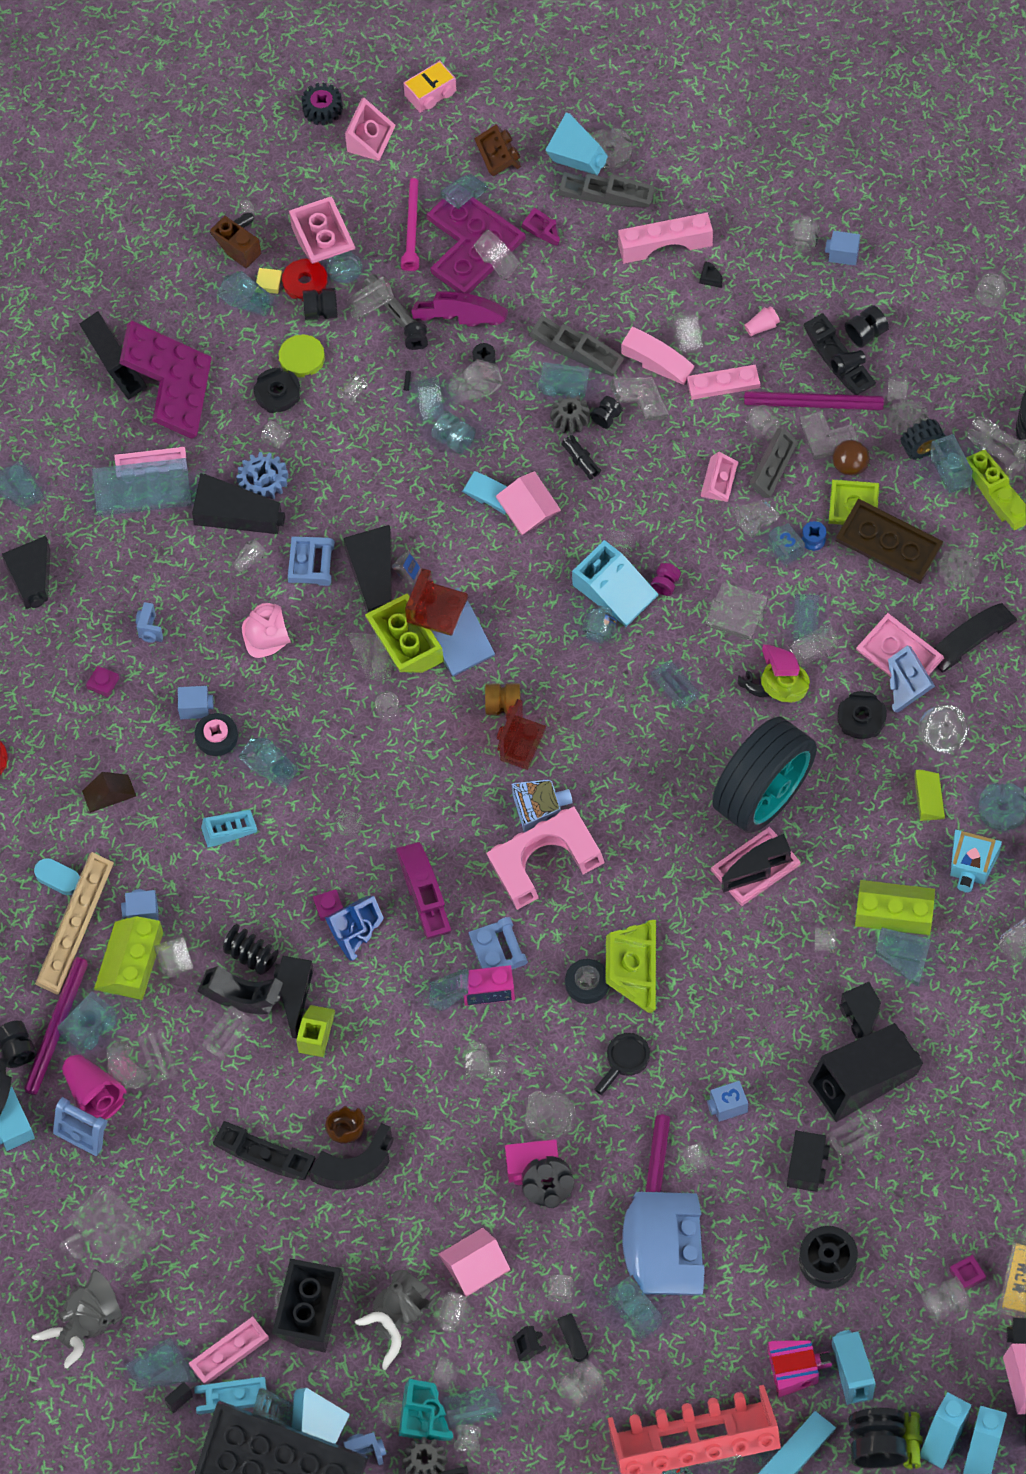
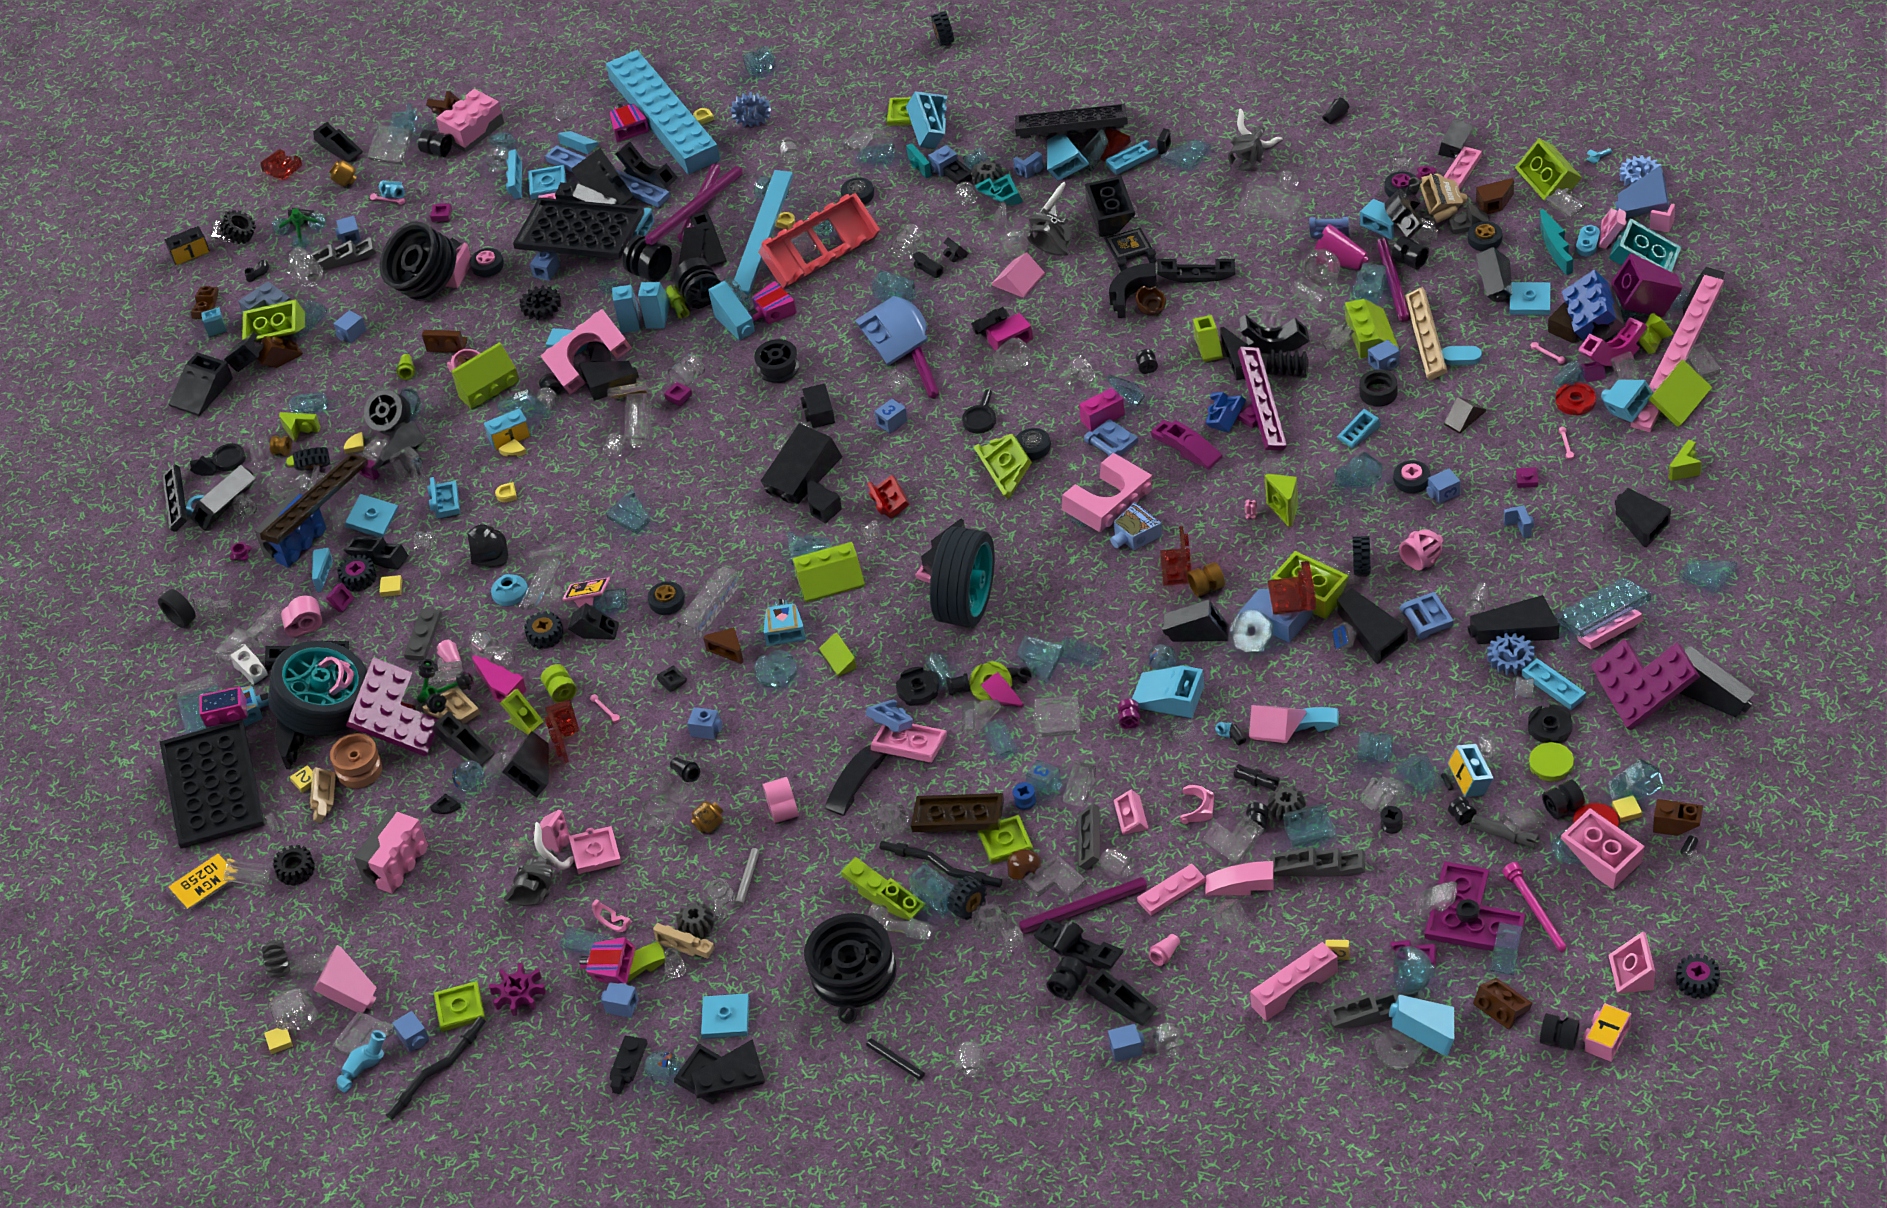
camera: 160 degrees right, 15 degrees down
bright pink plate [189,1317,269,1385] -> none
clear wheel [375,692,400,721] -> none
magenta slope [412,292,508,327] -> none
clear light blue panel [443,1386,502,1429] -> none
clear wheel [547,1274,574,1303] -> none
black tile [699,261,723,288] -> none
clear cylinder [917,704,968,754] -> none
none -> clear light blue slope [723,276,750,312]
none -> red bracket [867,475,910,519]
none -> black bar [879,841,1002,888]
none -> clear light blue cone [926,653,952,685]
none -> black bush [946,673,971,696]
none -> clear light blue wing [1016,635,1064,684]
none -> black slope [1085,968,1158,1026]
none -> black flag [1104,228,1157,272]
none -> black wheel [1136,349,1158,374]
none -> black slope [1162,599,1229,642]
none -> bright pink helmet [1180,785,1214,824]
none -> arm [1215,722,1246,746]
none -> clear light blue plate [1230,610,1274,653]
none -> plate [1238,347,1287,450]
none -> bright pink piece [1245,499,1257,520]
none -> lime slope [1264,474,1298,527]
none -> light yellow tile [1325,940,1349,960]
none -> black wheel [1353,536,1371,575]
none -> black tyre [1359,369,1398,407]
none -> clear light blue cylinder [1393,946,1435,993]
none -> medium azure brick [1448,744,1493,797]
none -> black tile [1456,899,1480,923]
none -> medium azure plate [1522,658,1586,710]
none -> black wheel [1540,1013,1580,1051]
none -> bright pink hinge [1559,427,1574,460]

